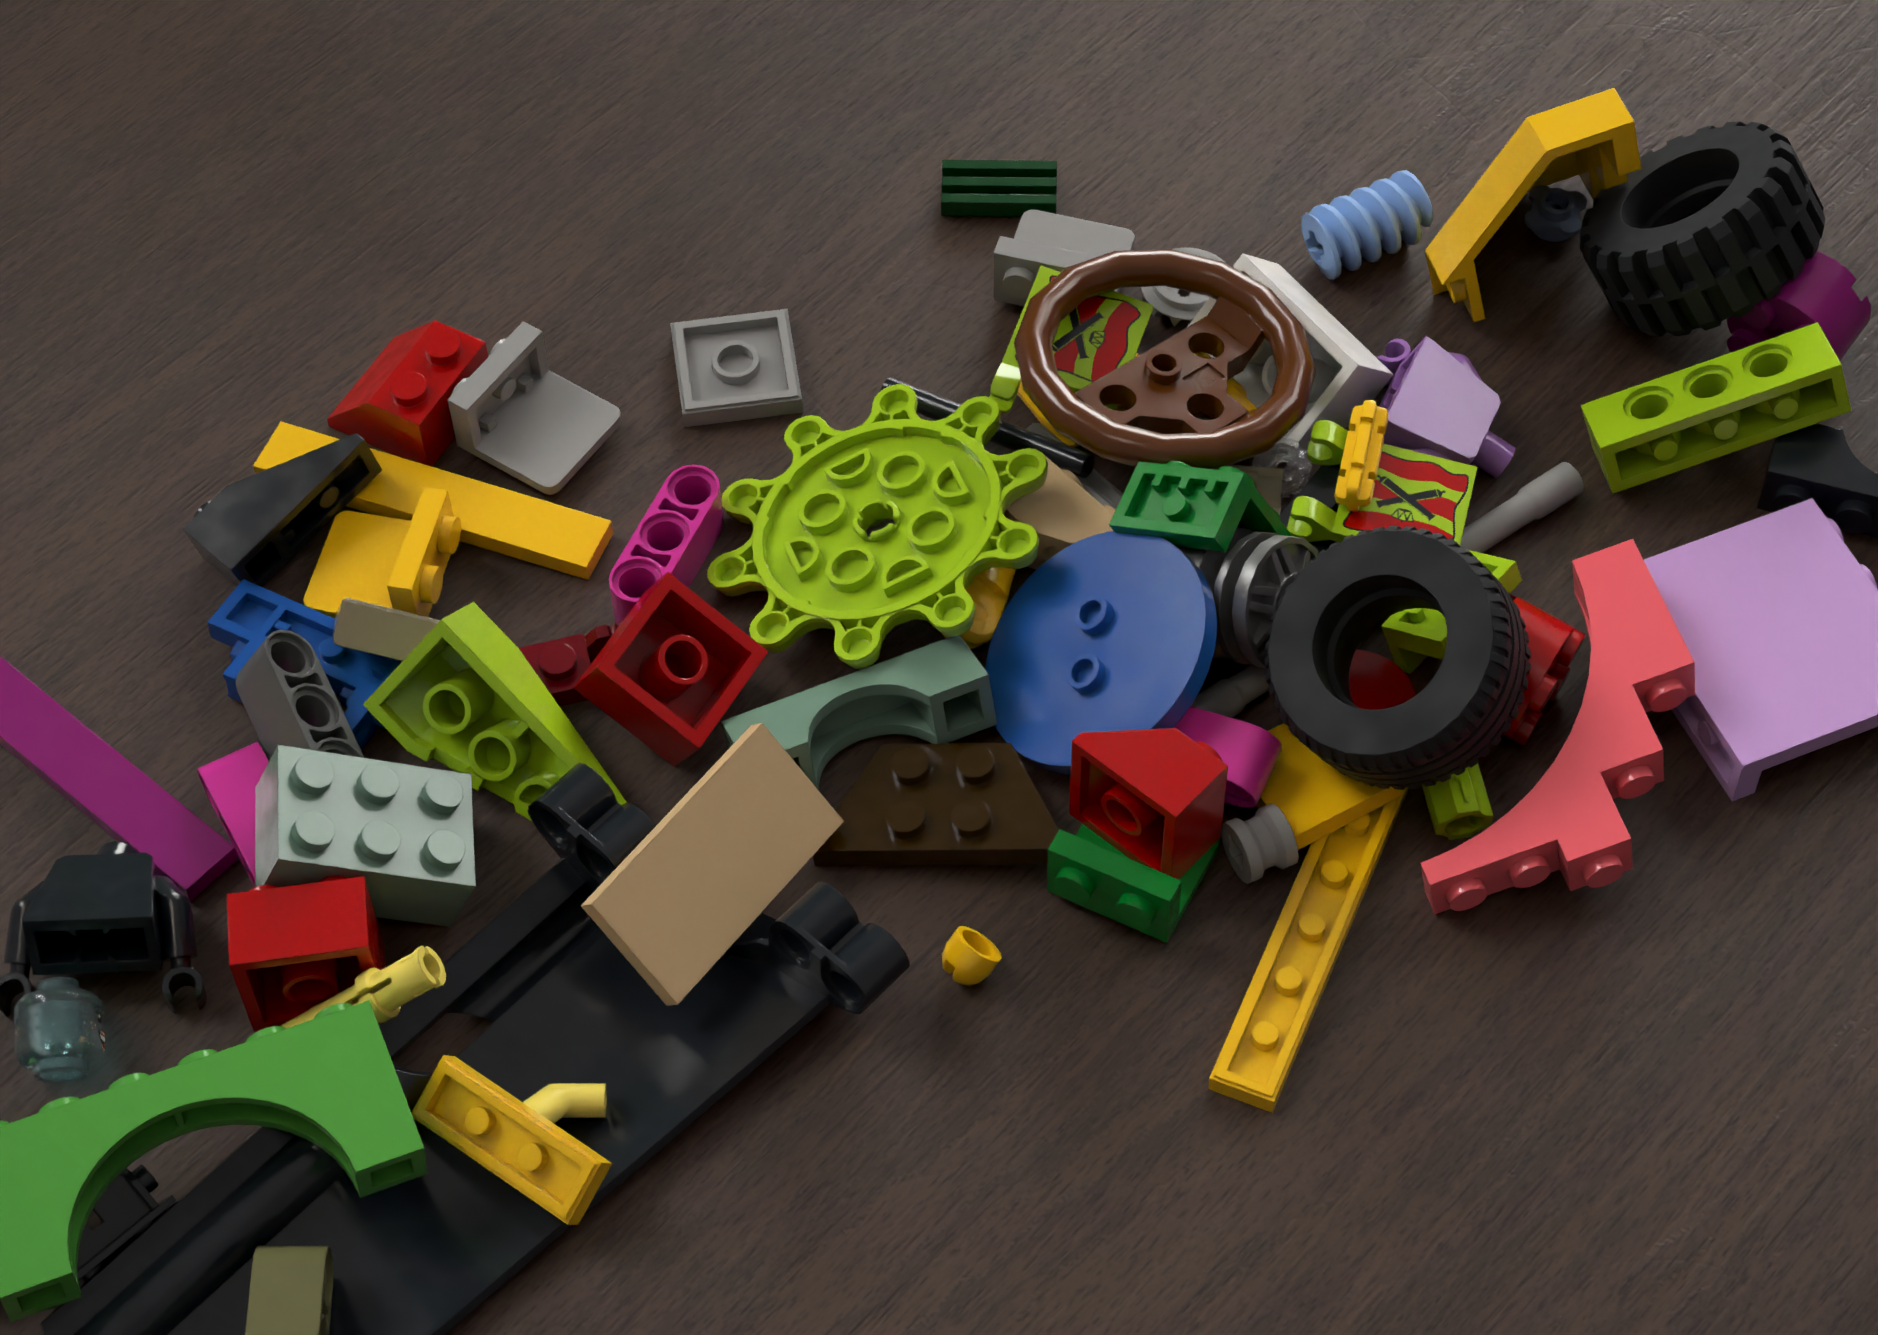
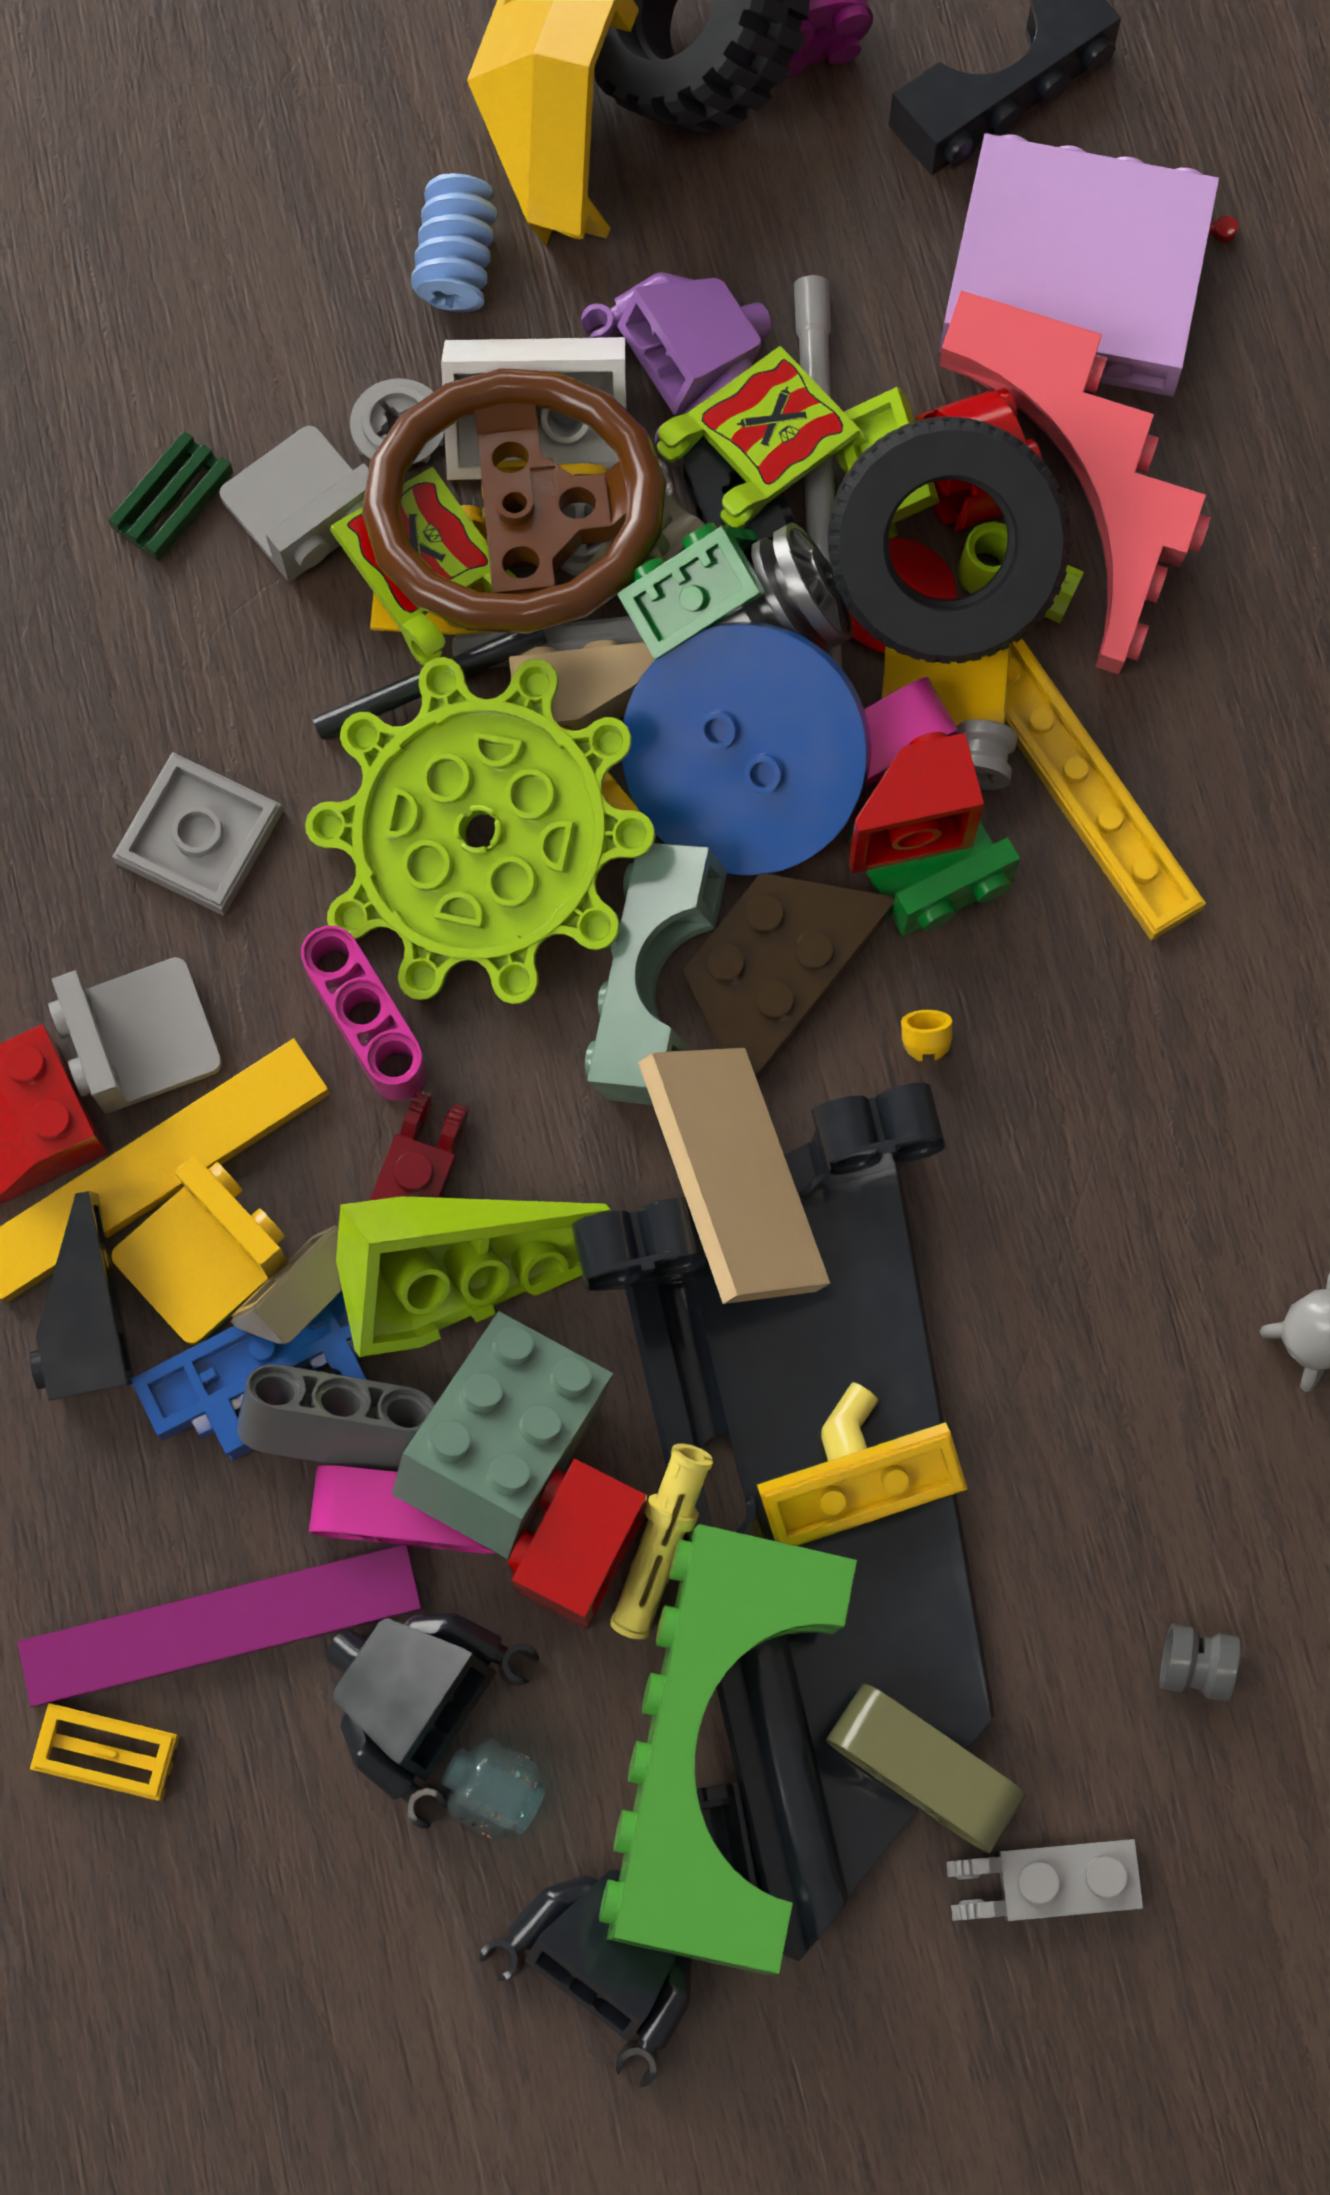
camera: 55 degrees left, 20 degrees up
red brick [573,572,768,767] -> none
yellow axle [1334,400,1389,512] -> none
lime brick [1581,322,1851,494] -> none

